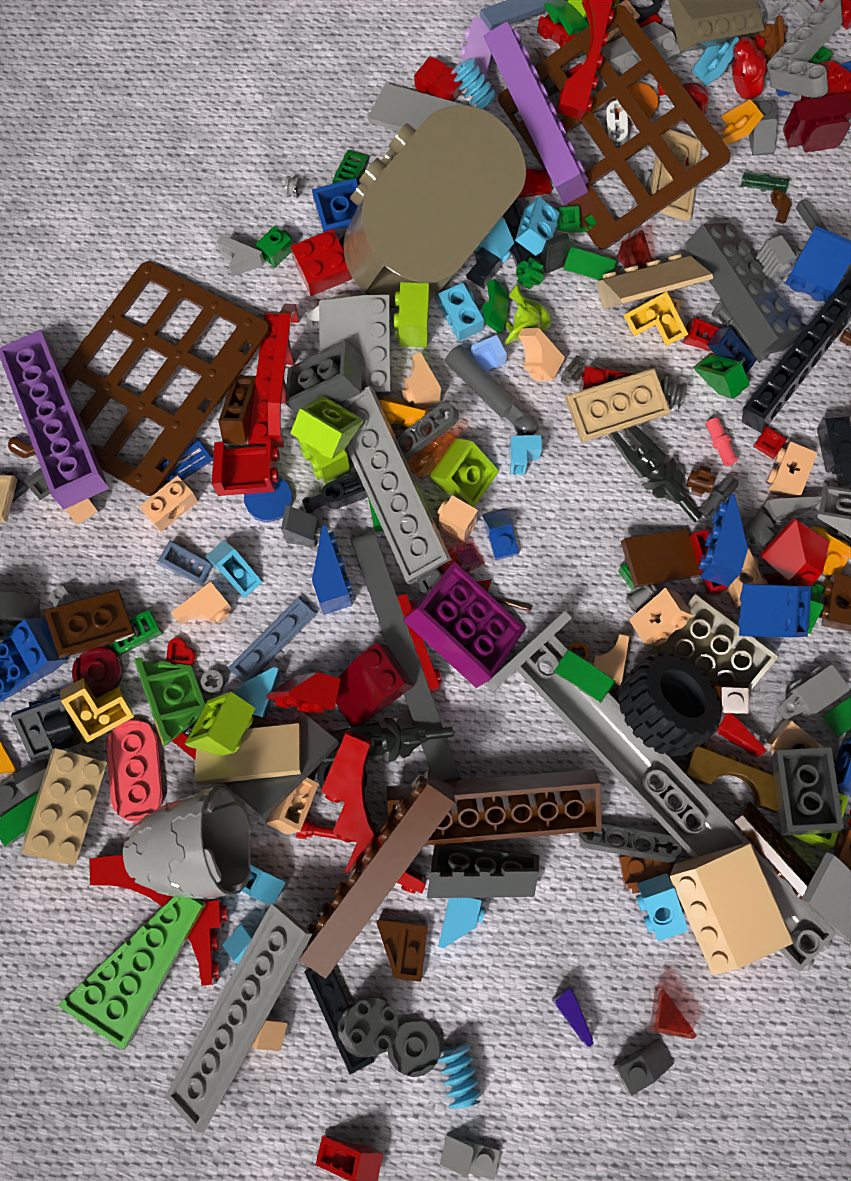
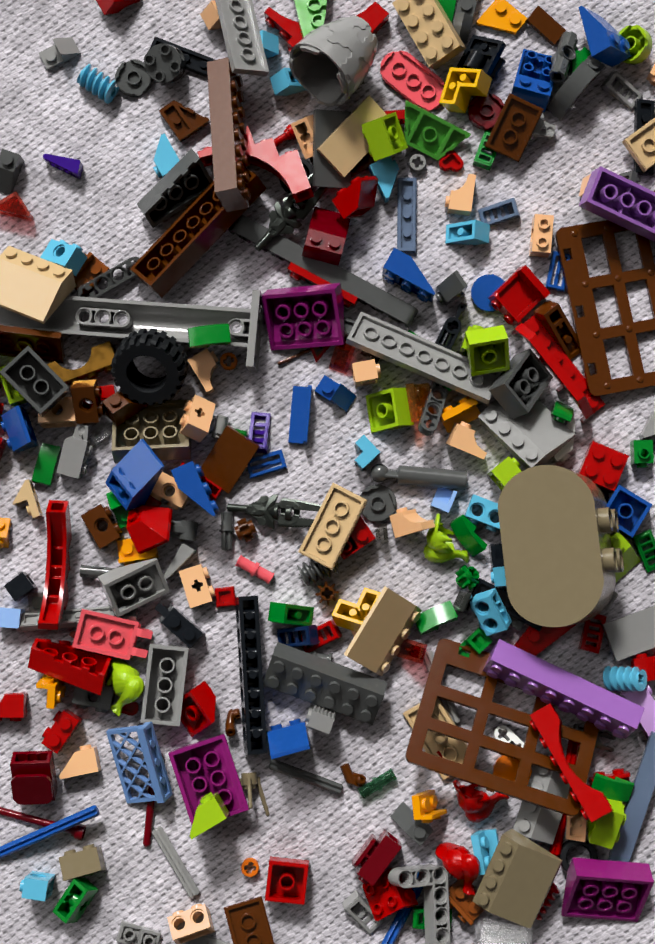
camera: 140 degrees right, 10 degrees up
none -> reddish brown brick [70,379,105,424]
none -> blue tile [247,449,287,479]
none -> dark purple slope [248,412,271,454]
none -> blue panel [288,385,312,445]
none -> reddish brown gear [315,581,339,605]
none -> dark grey tile [360,484,397,522]
none -> green slope [551,400,574,424]

